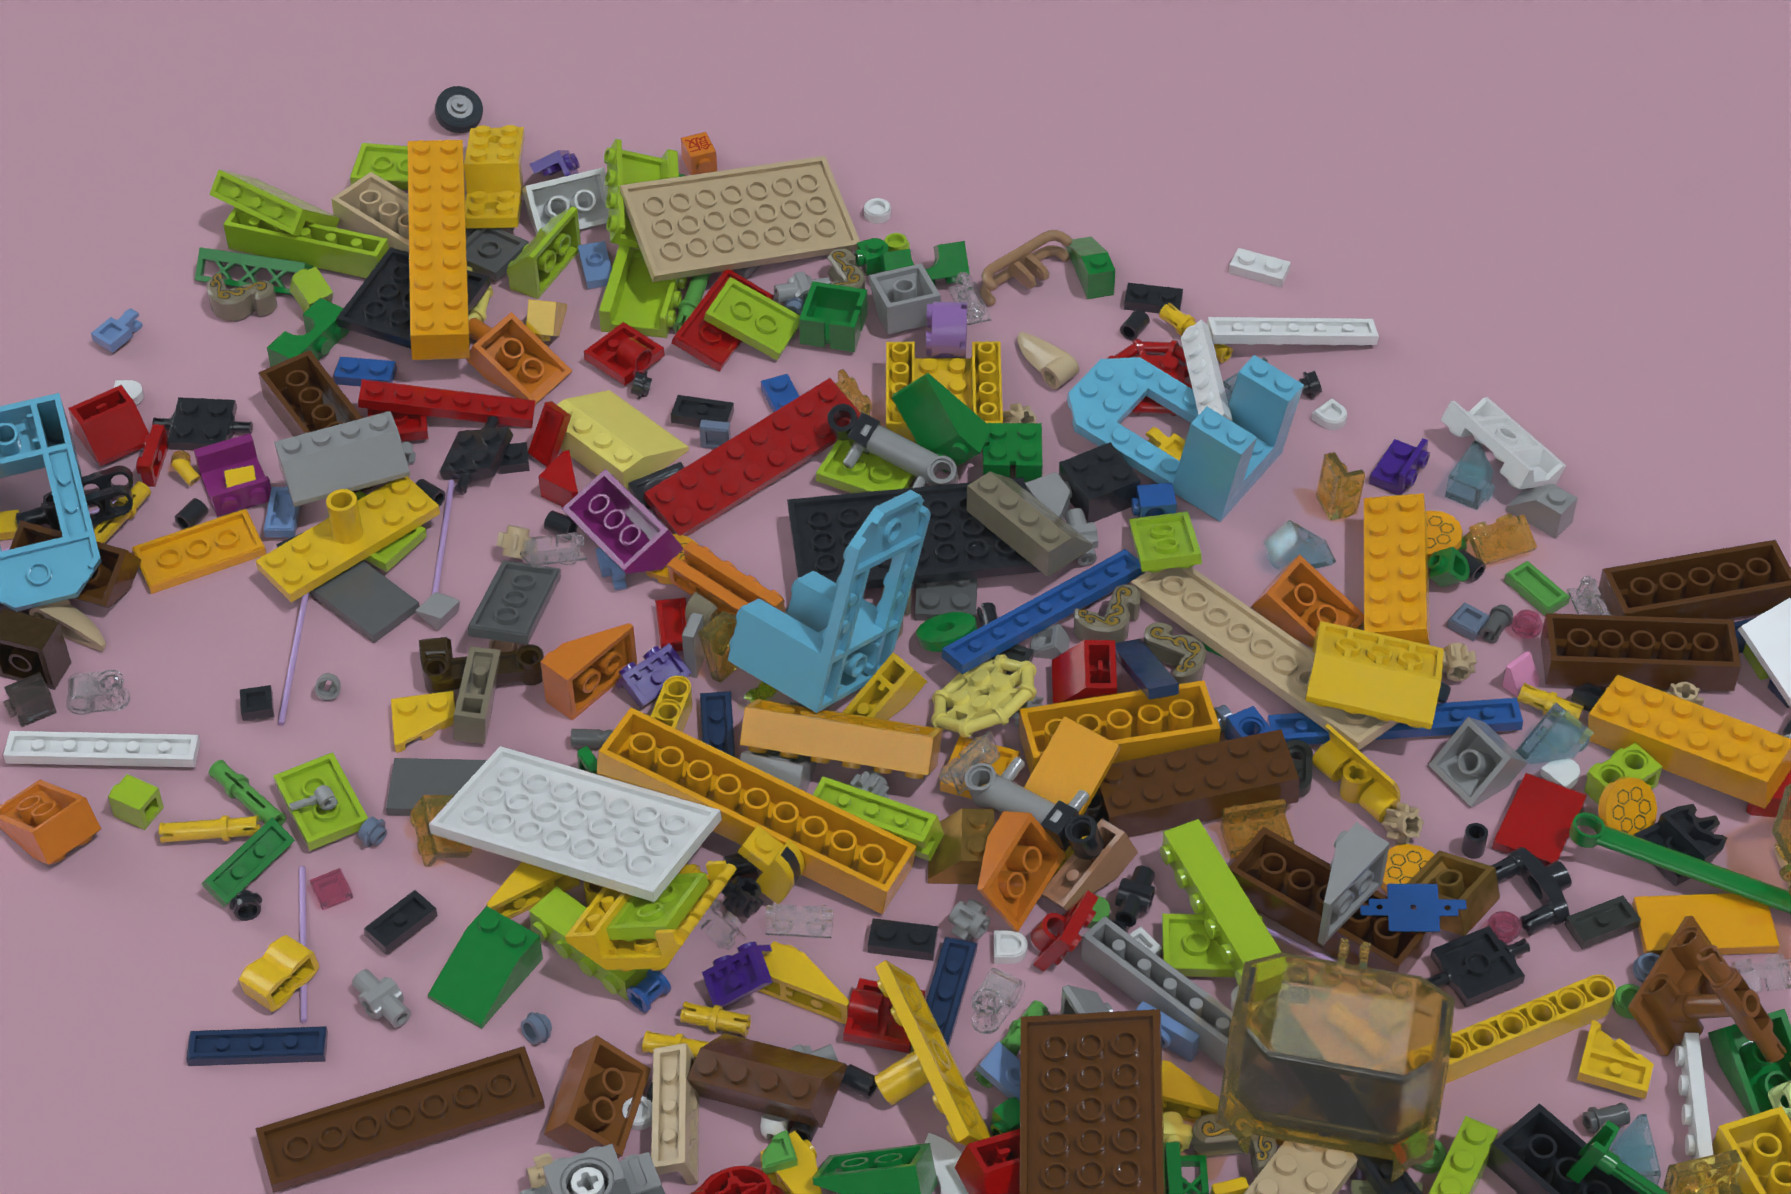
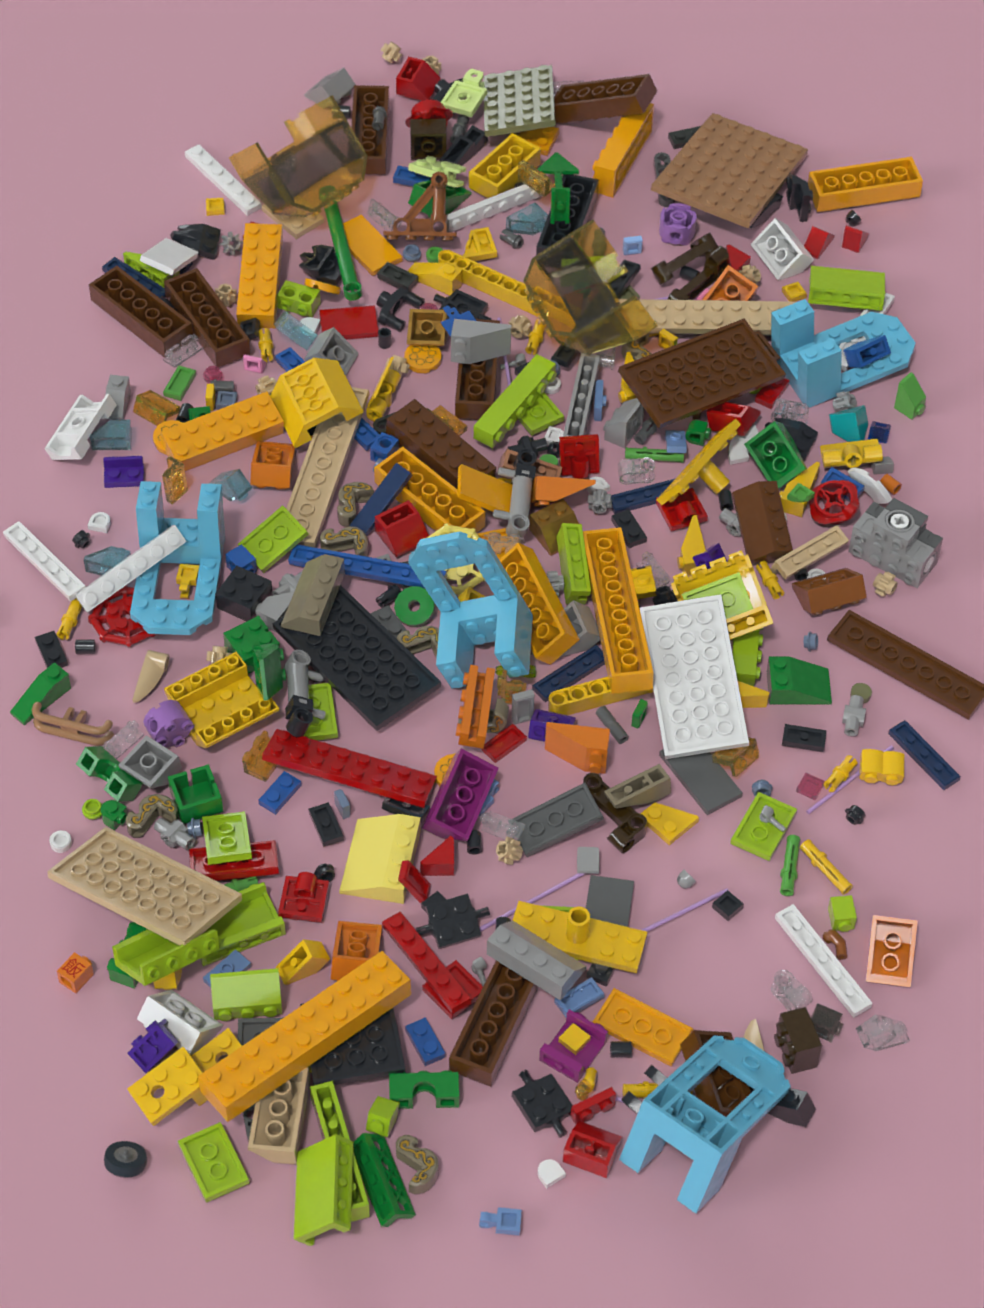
camera: 125 degrees left, 5 degrees up
green plate [201,817,295,907] -> none
none -> yellow tile [205,384,216,411]
none -> yellow slope [408,262,462,296]
none -> yellow pin [823,755,857,792]
none -> dark orange arm [823,929,847,960]
none -> olive tile [850,683,872,704]

